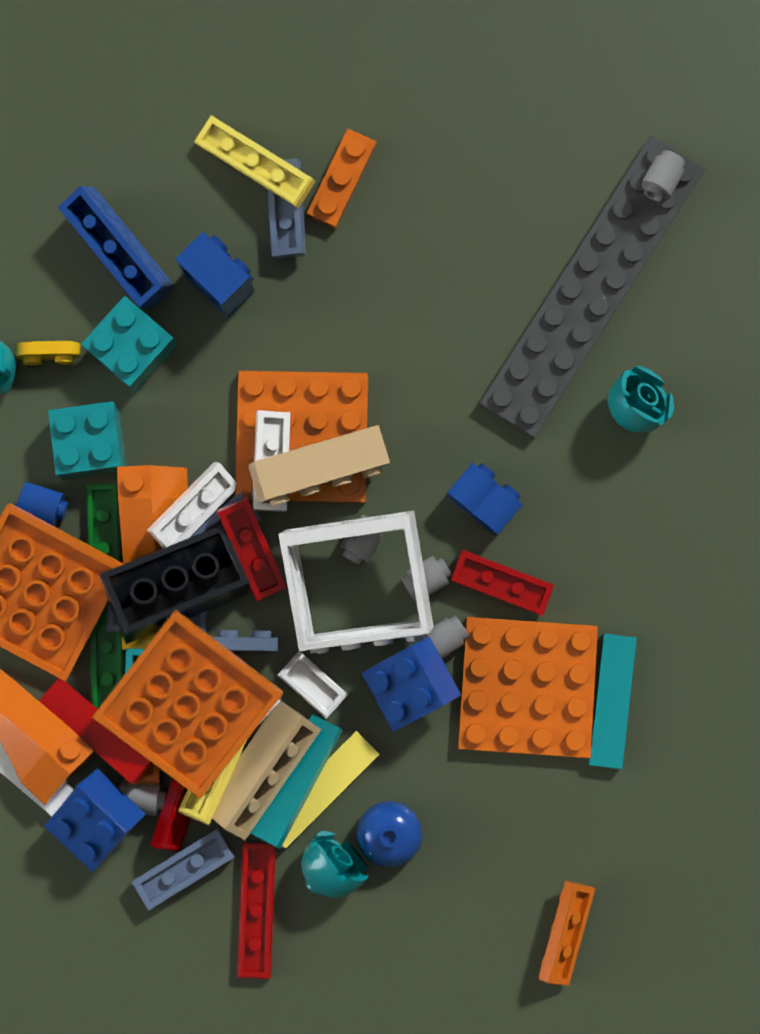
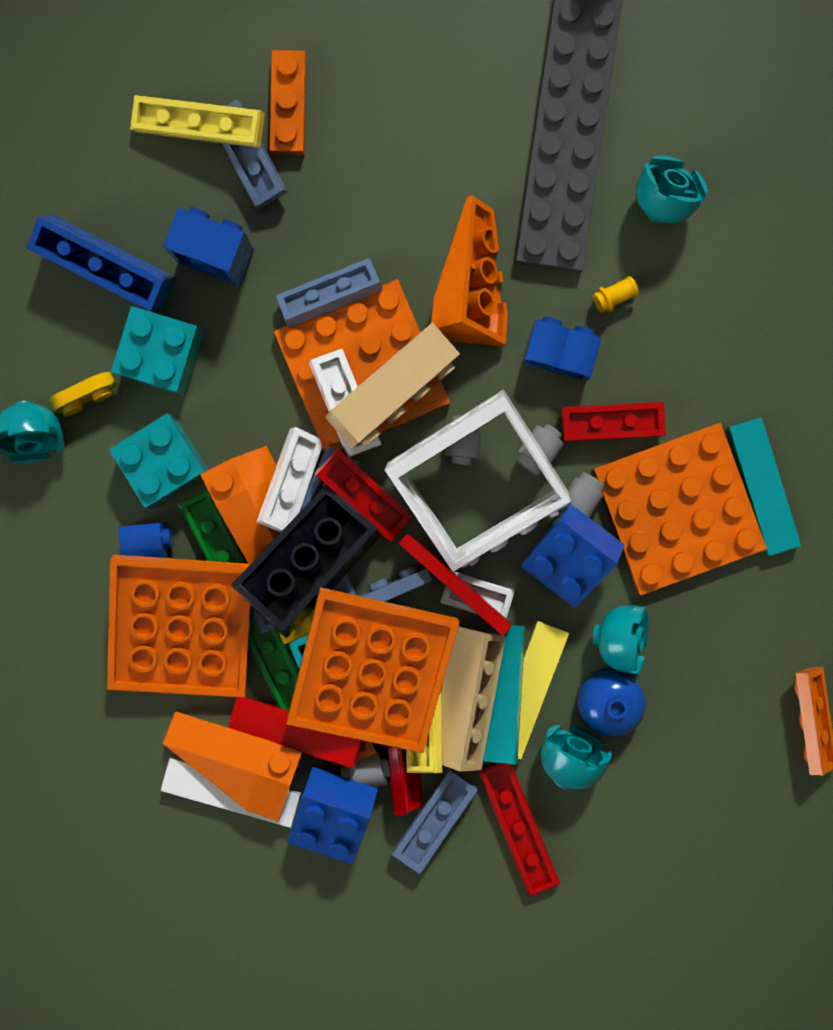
camera: 25 degrees left, 5 degrees up
none -> sand blue plate [276,258,383,328]
none -> red tile [399,534,511,636]
none -> orange wedge [431,195,508,346]
none -> yellow pin [593,276,639,313]
none -> teal cylinder [593,605,649,675]

